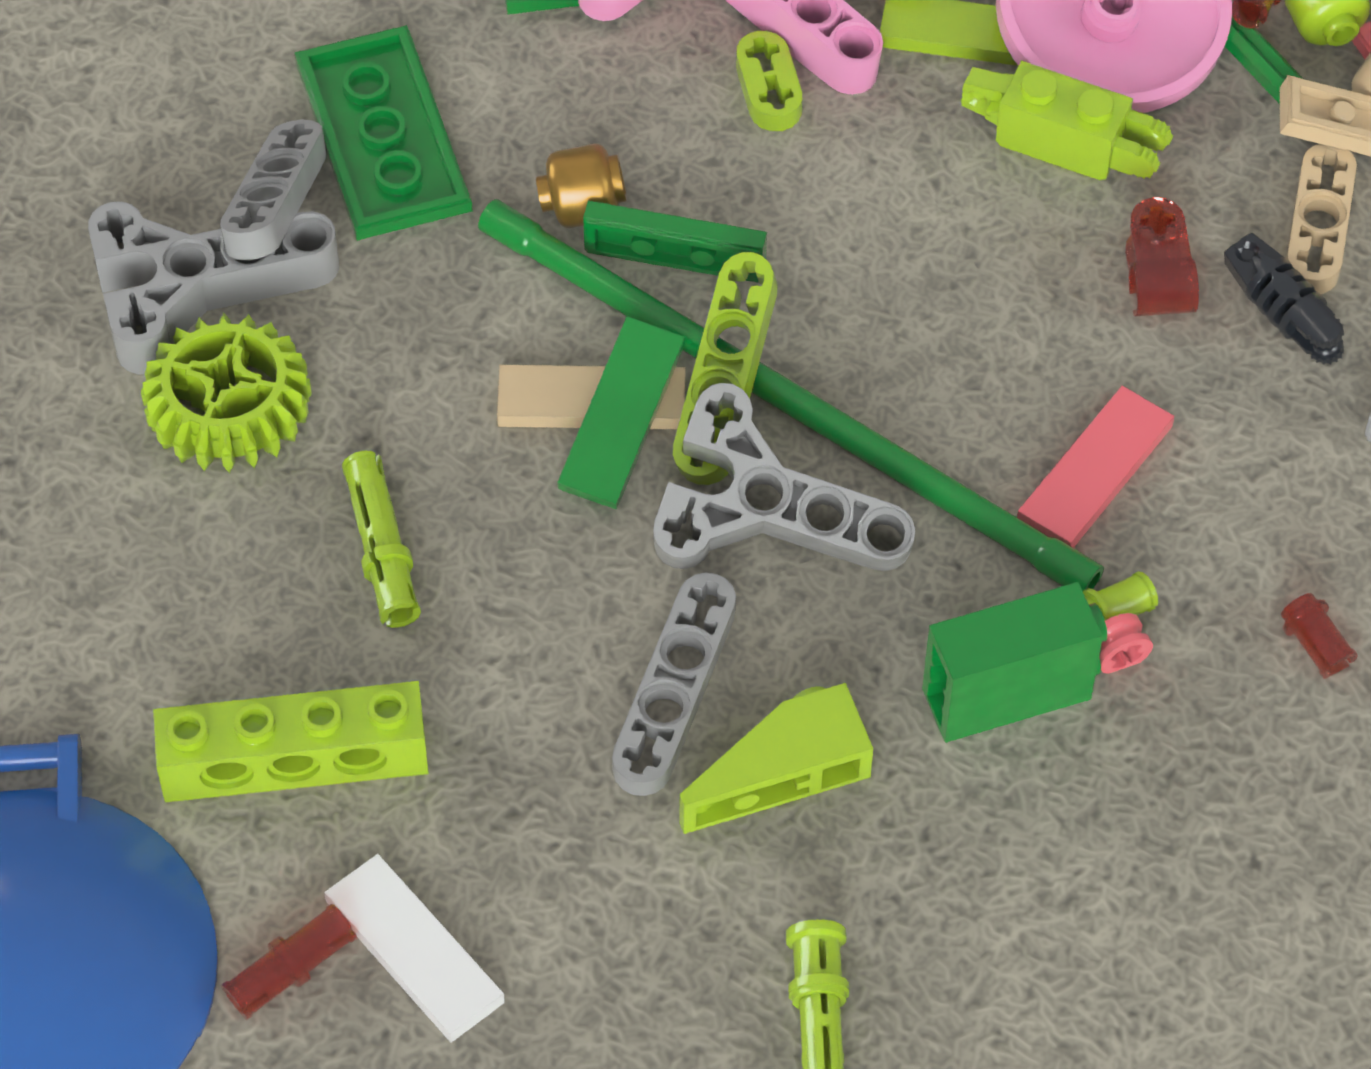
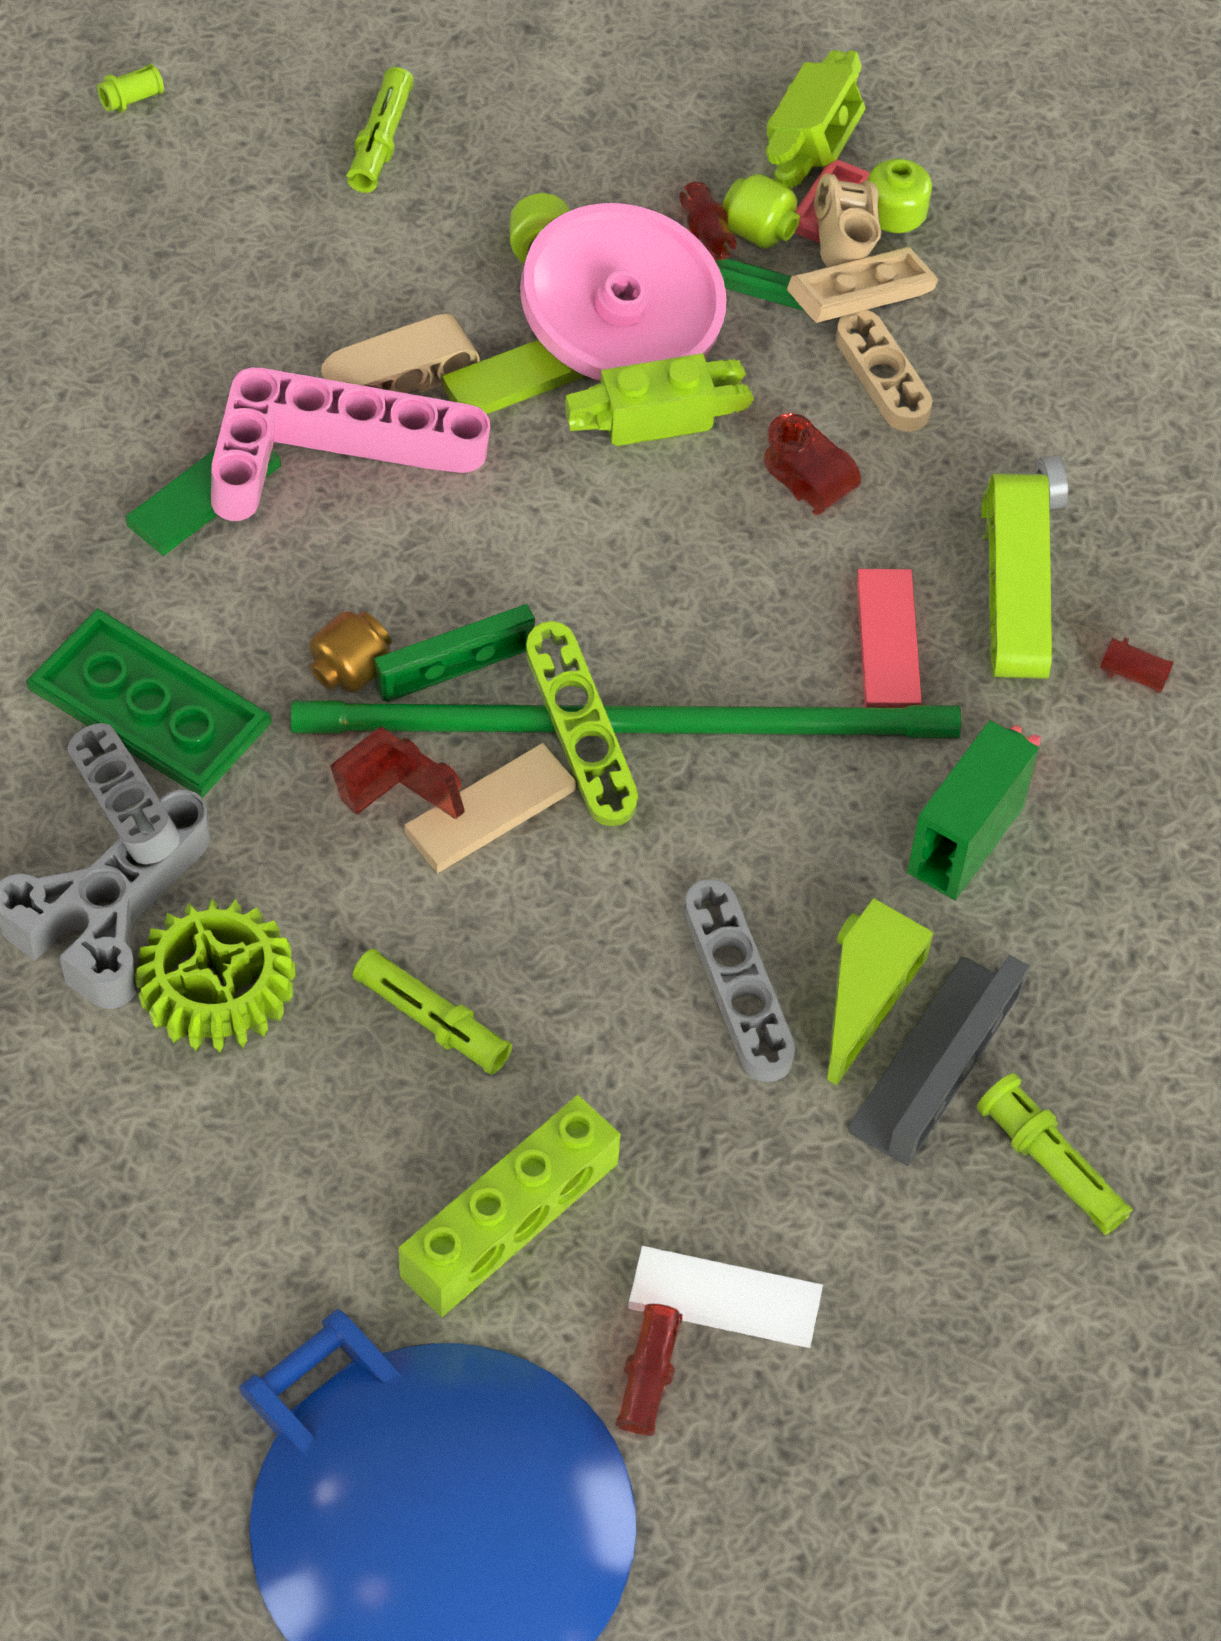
camera: 40 degrees left, 0 degrees up
green tile [557,316,685,510] -> none
light grey beam [653,383,915,571] -> none
lime beam [736,31,802,131] -> none
lime pin [1083,571,1158,621] -> none
black hinge [1224,233,1344,365] -> none
none -> clear red bracket [330,727,465,819]
none -> dark grey panel [848,954,1030,1166]
none -> lime beam [981,473,1052,679]

